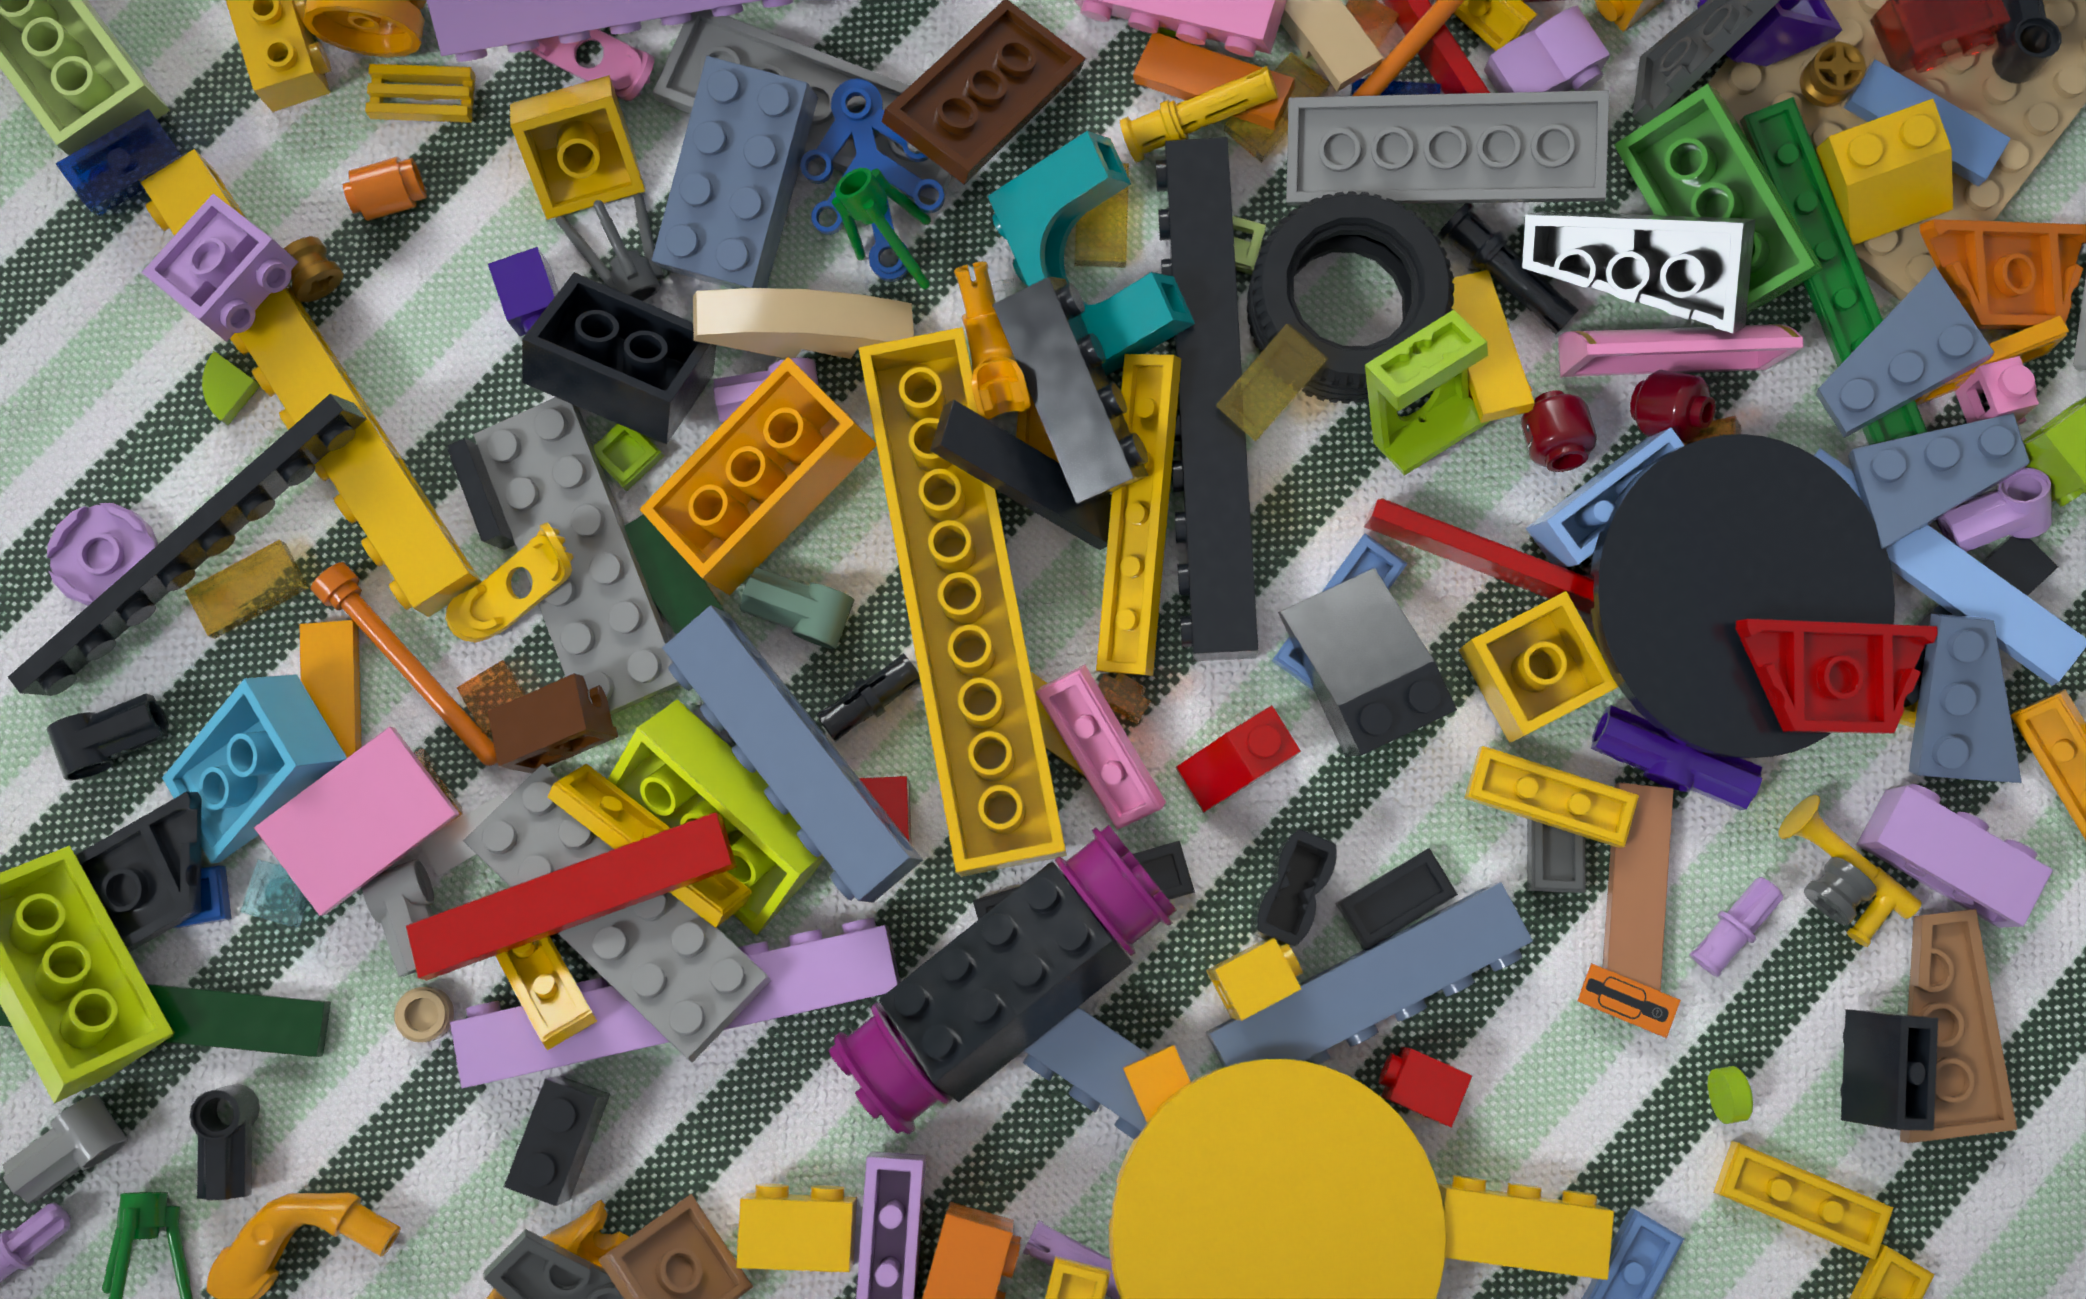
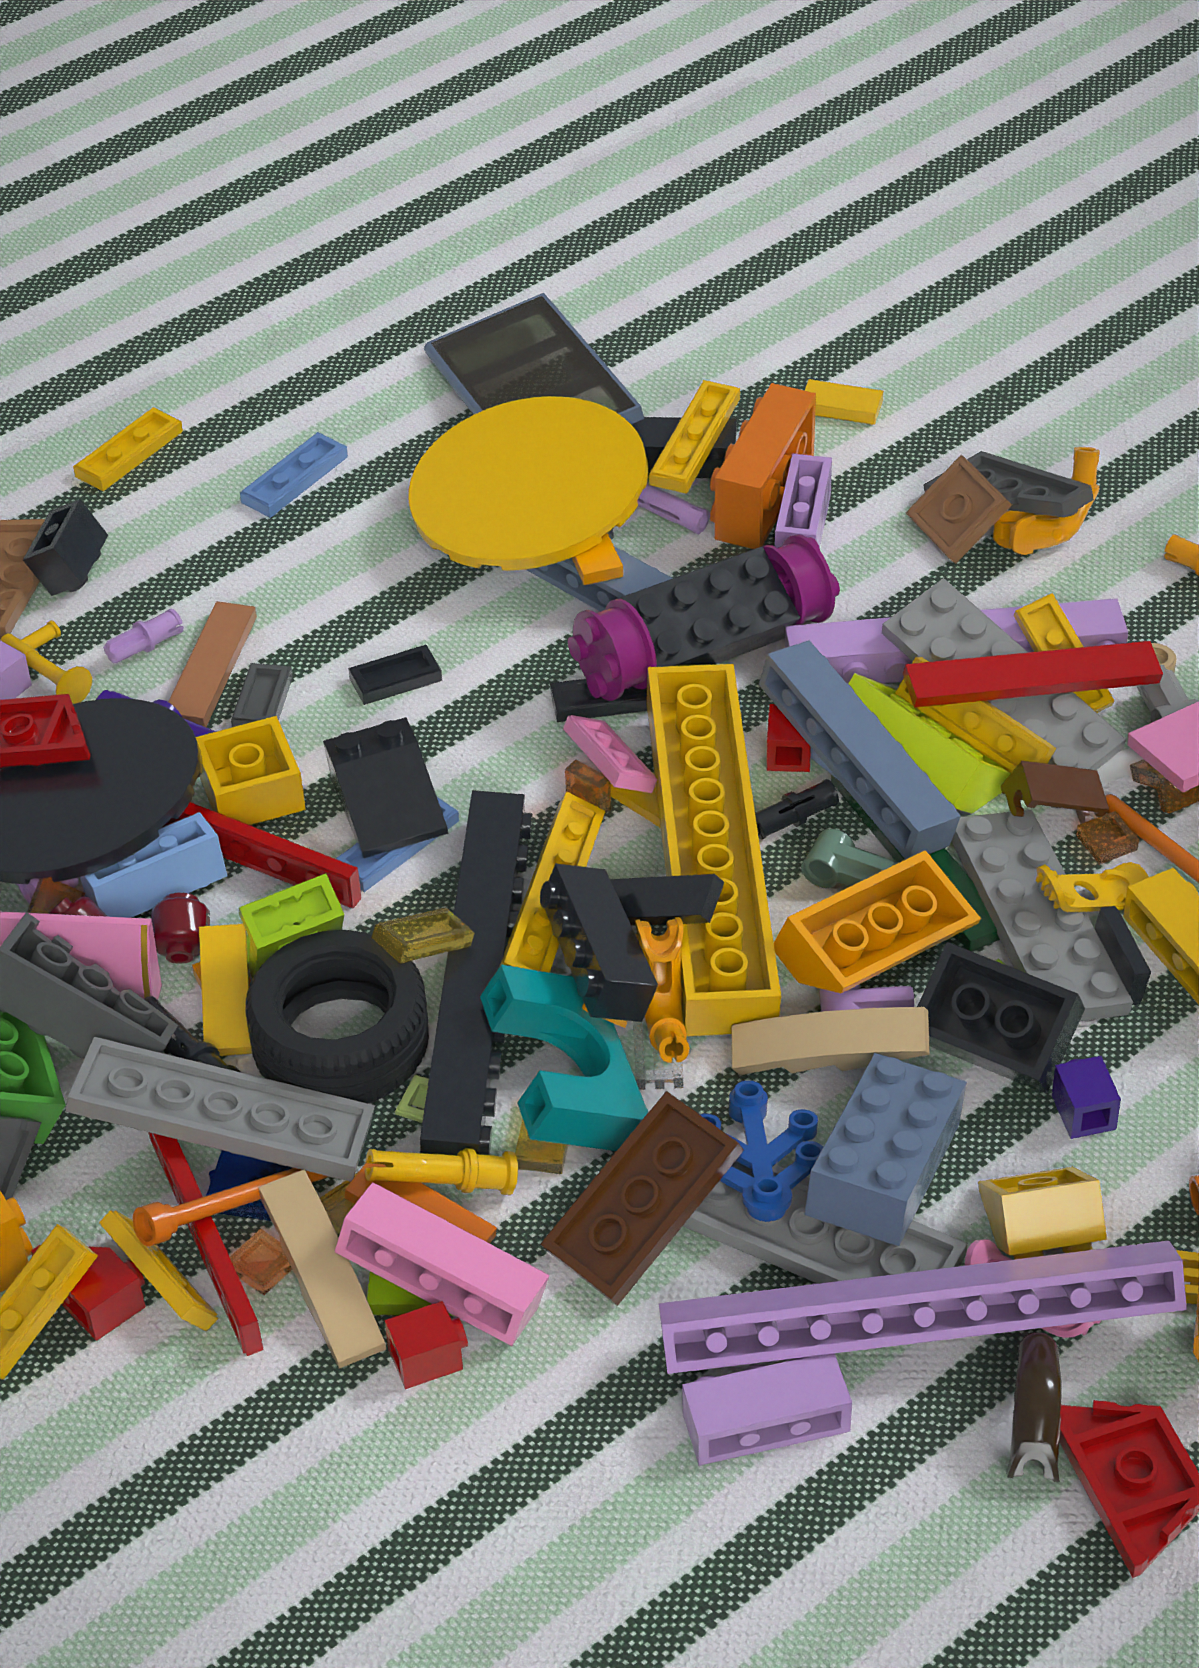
camera: 170 degrees left, 35 degrees down
black brick [504,1075,610,1206] -> none
dark grey plant [556,193,664,301] -> none
yellow brick [736,1184,857,1272] -> none
green plant [832,168,931,289] -> none
red slope [1175,705,1301,813] -> none
sand blue brick [1205,882,1533,1067] -> none
yellow brick [1206,938,1303,1021] -> none
black brick [1251,829,1337,948] -> none
red brick [1379,1046,1472,1128] -> none
yellow brick [1437,1175,1614,1280] -> none
yellow tile [1464,746,1639,848] -> none
lavender brick [1484,5,1610,93] -> none
orange sticker [1577,963,1681,1038] -> none
lime tile [1707,1066,1753,1124] -> none
yellow tile [1713,1141,1893,1260] -> none
dark grey wheel [1804,857,1877,925] -> none

